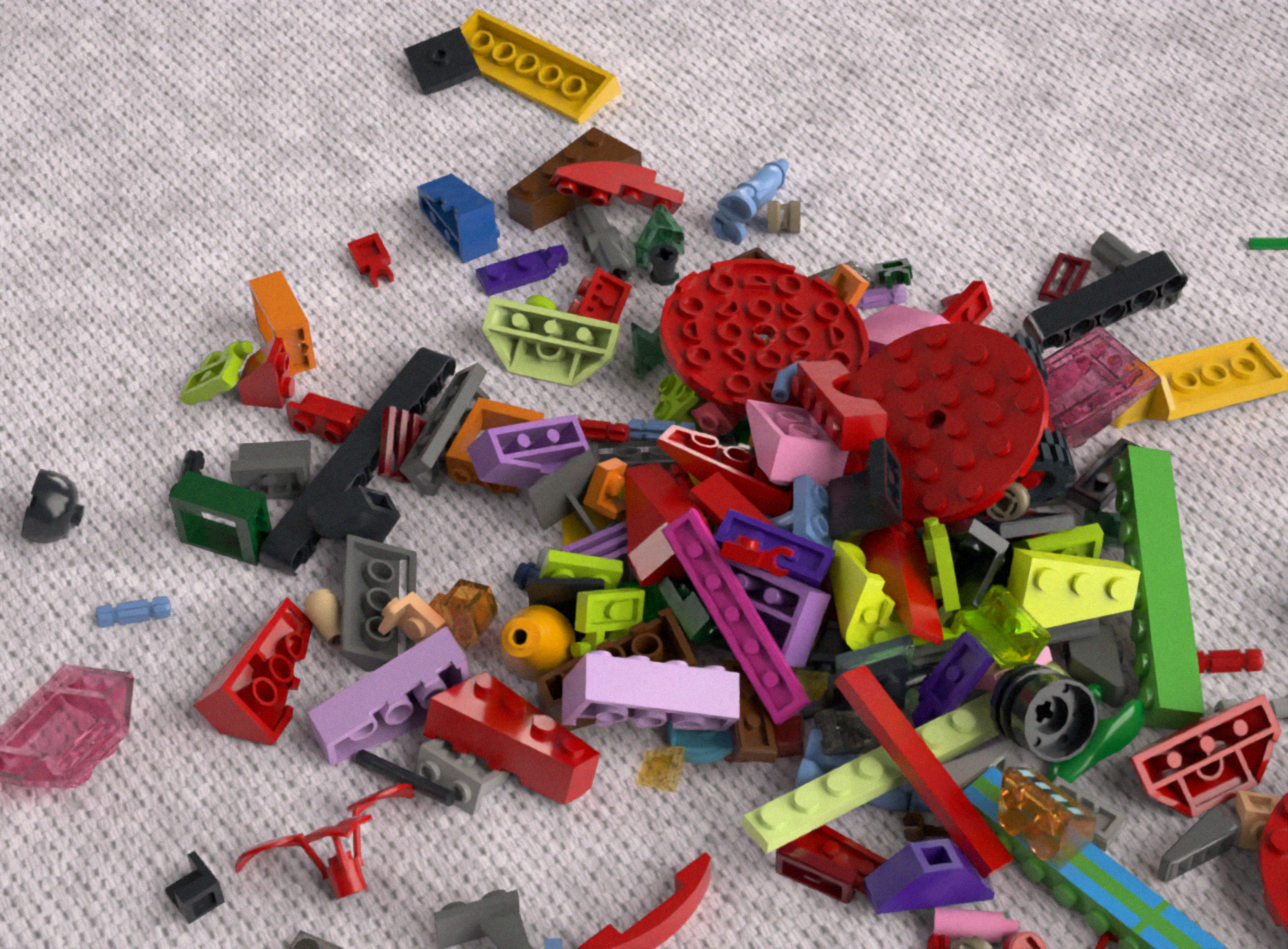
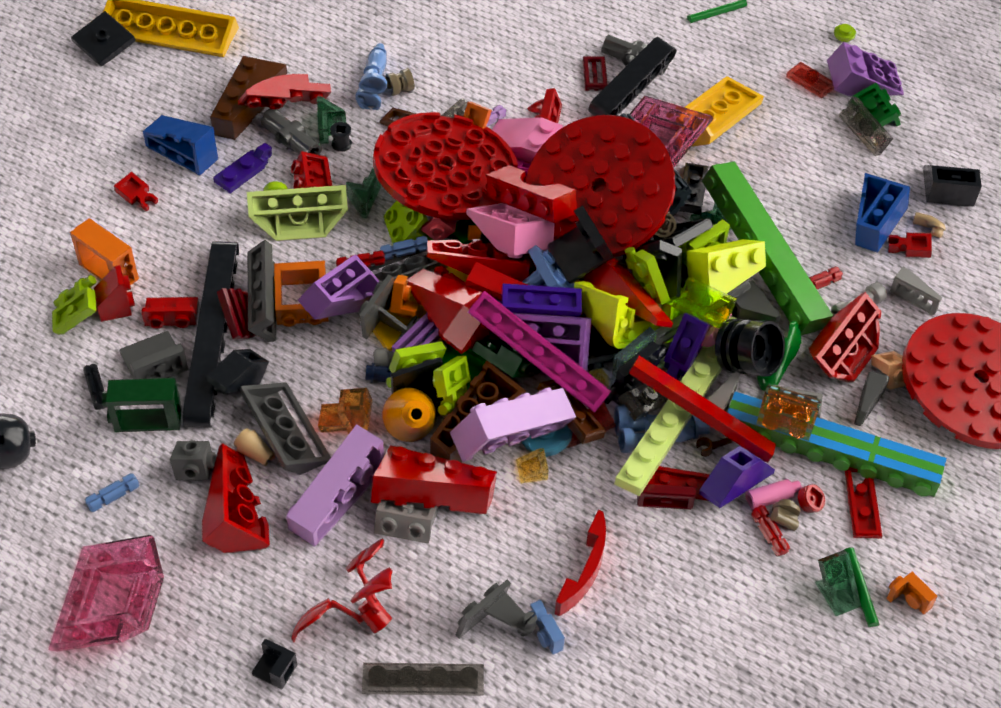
camera: 30 degrees left, 5 degrees up
black bar [355,749,456,807] -> none
light nougat bracket [378,591,446,644] -> none
red plate [719,535,795,577] -> none
medium blue arm [771,361,806,403] -> none
dark green plate [874,258,913,289] -> none
none -> dark grey brick [170,440,216,481]

